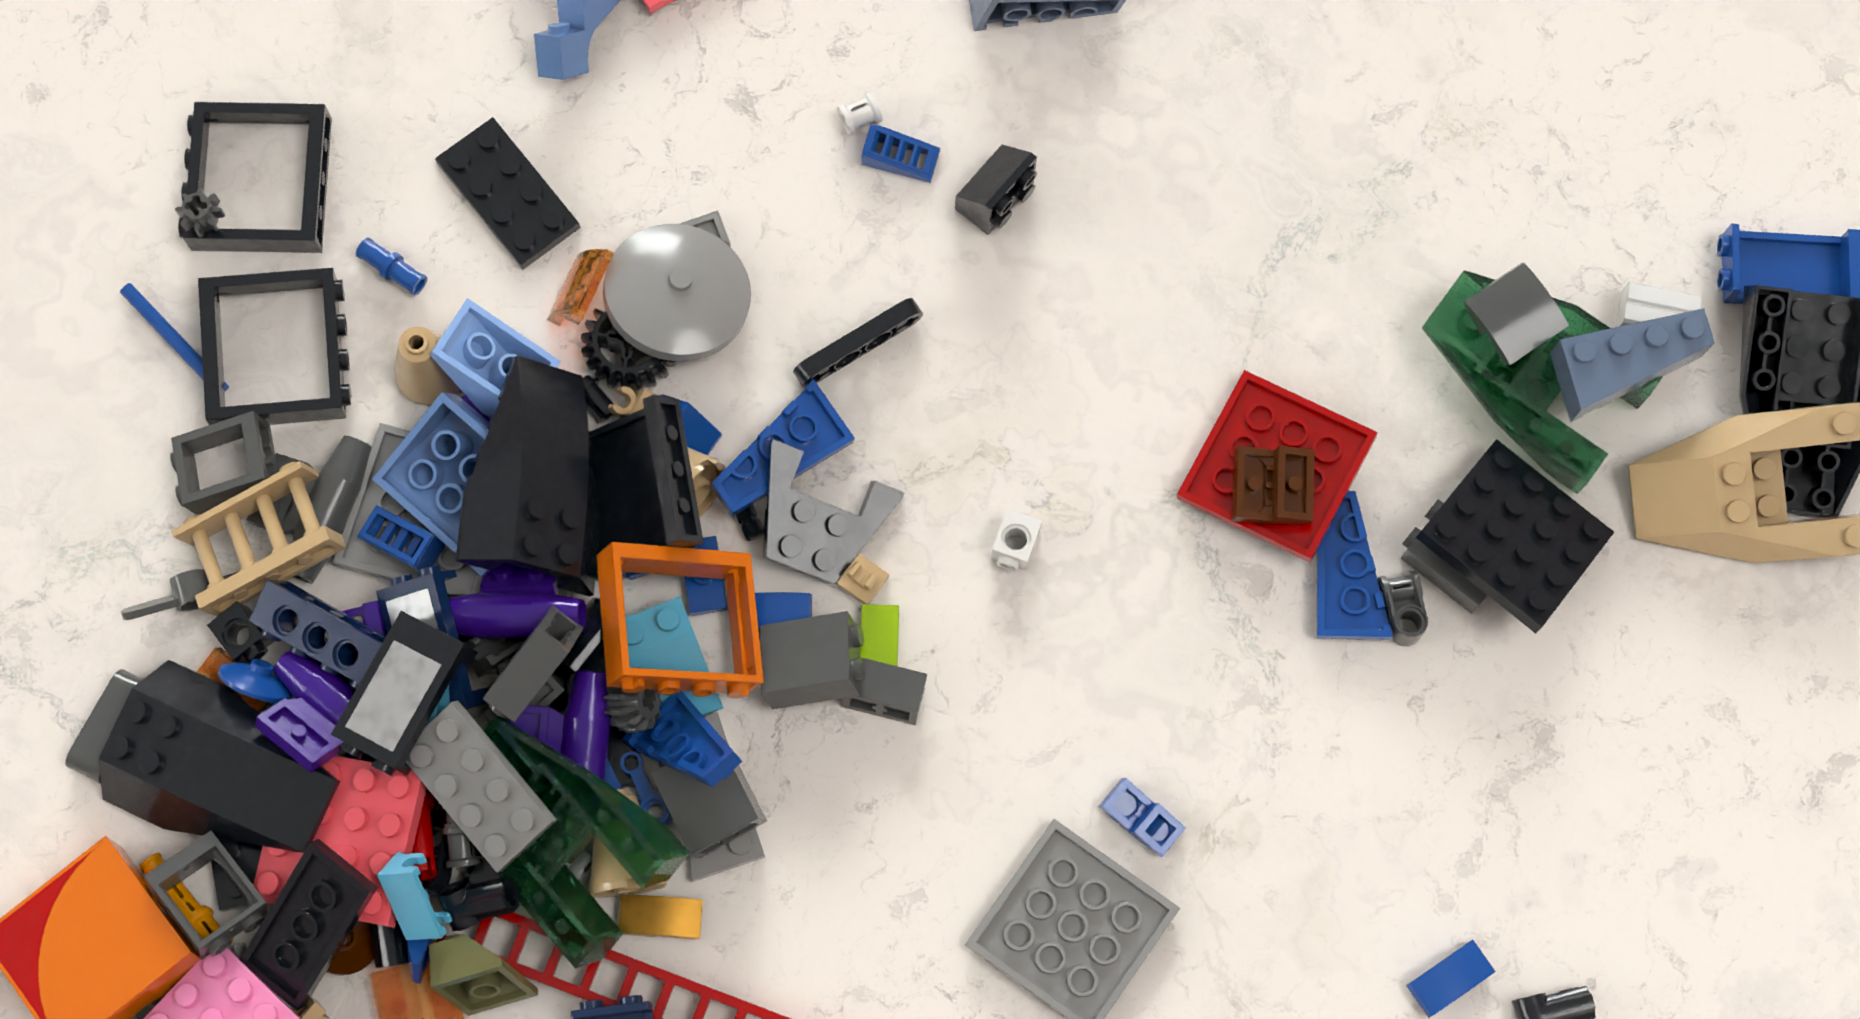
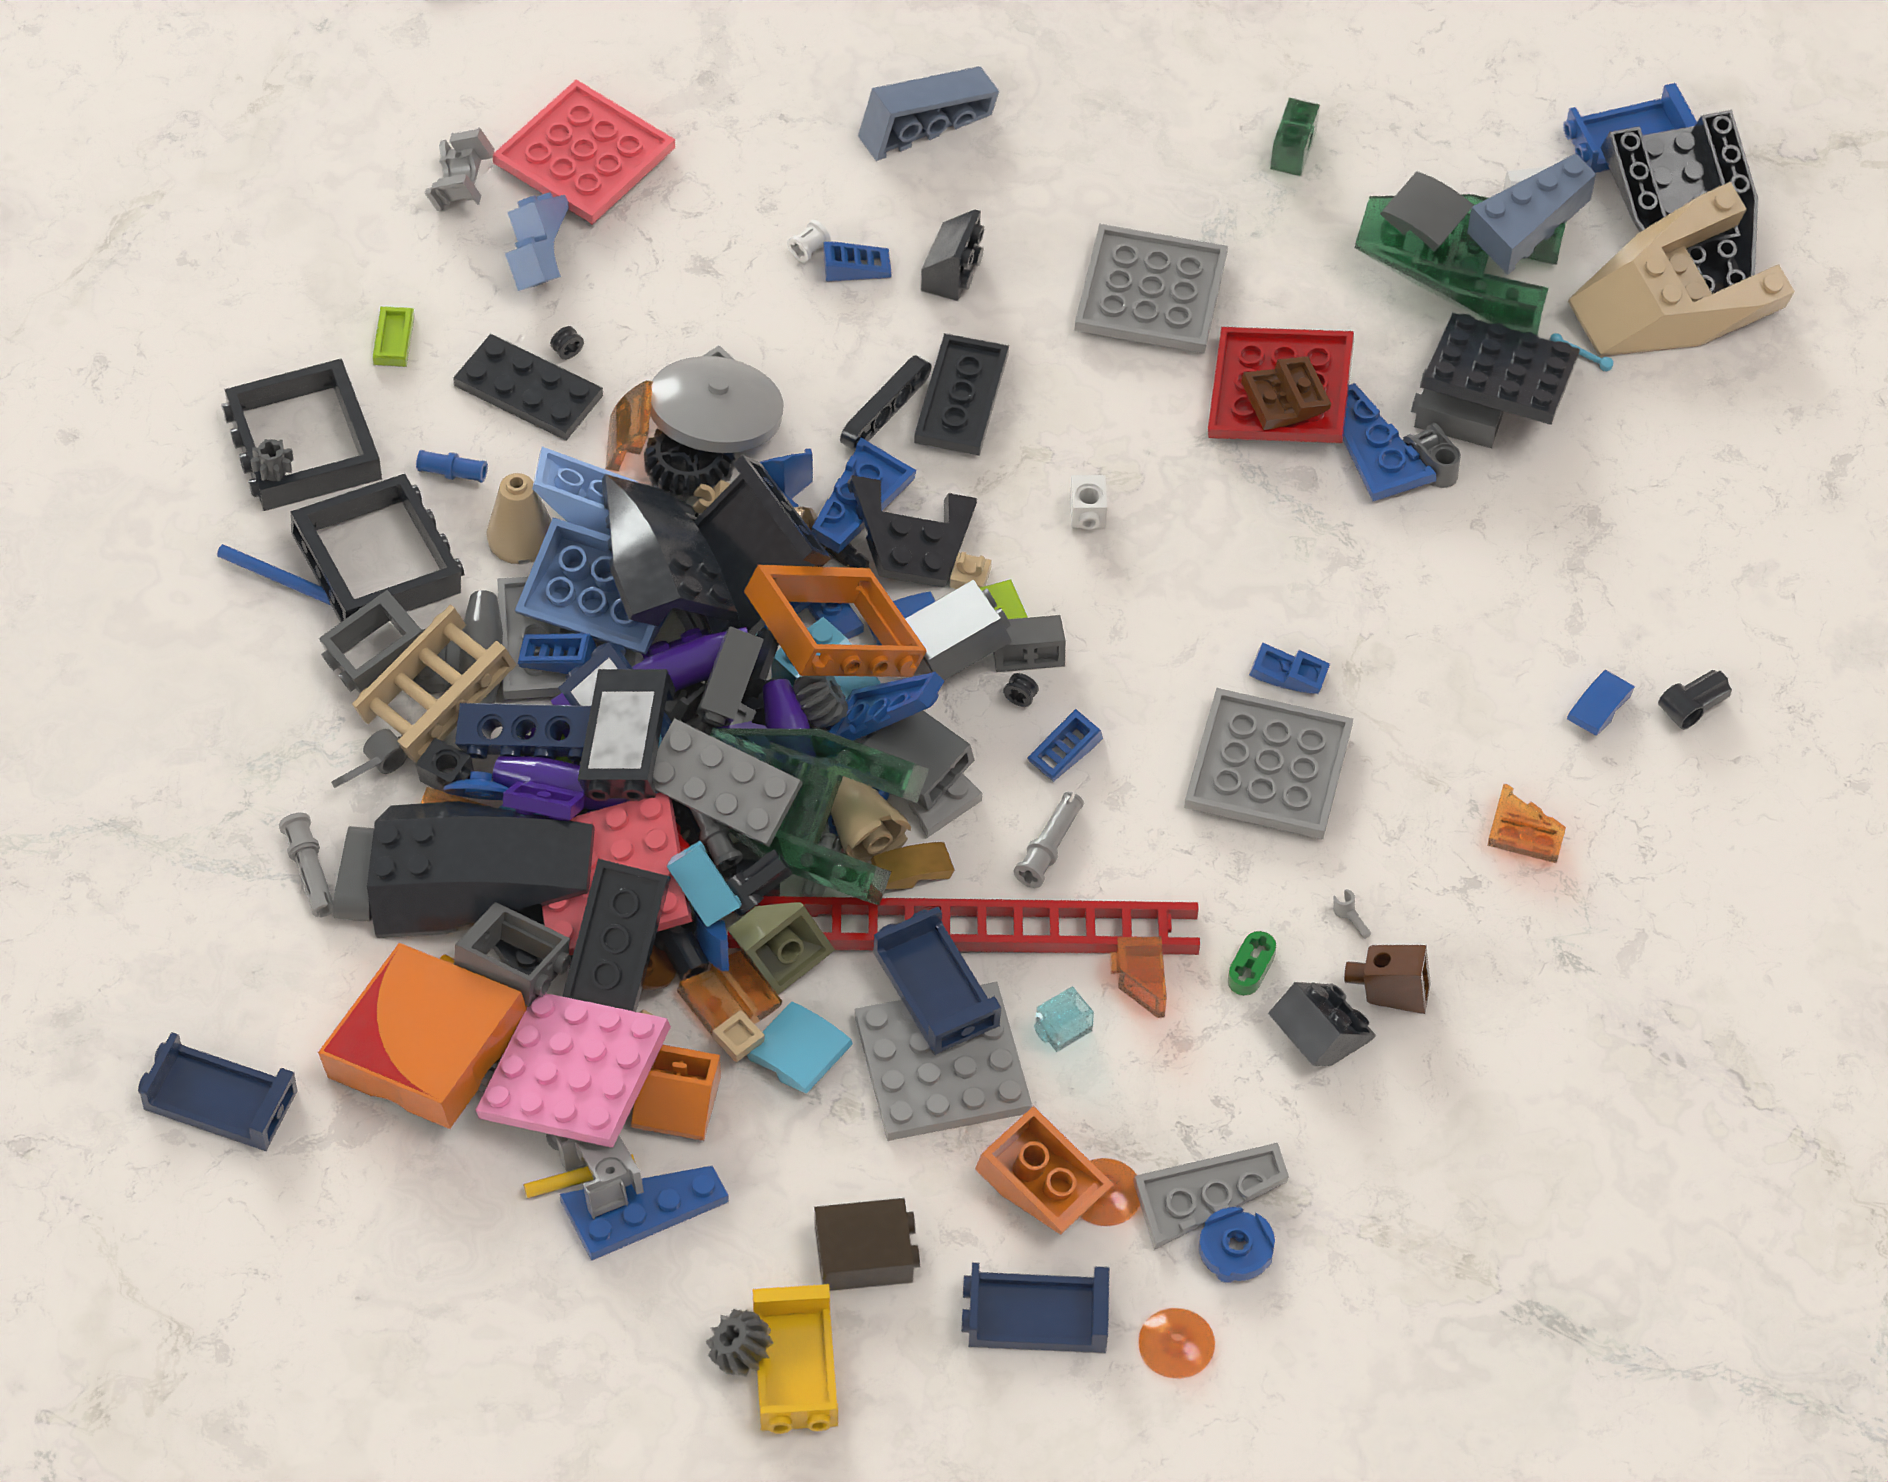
camera: 20 degrees left, 20 degrees down
none -> light grey pin [279,812,333,917]
none -> lime tile [372,306,414,367]
none -> black bush [550,326,584,360]
none -> blue slope [760,448,813,499]
none -> black plate [914,333,1009,456]
none -> black bush [1003,673,1039,707]
none -> light grey pin [1013,792,1084,888]
none -> blue slope [1027,709,1103,782]
none -> light grey plate [1074,224,1228,353]
none -> clear green brick [1270,97,1320,176]
none -> medium azure hinge [1550,333,1614,371]

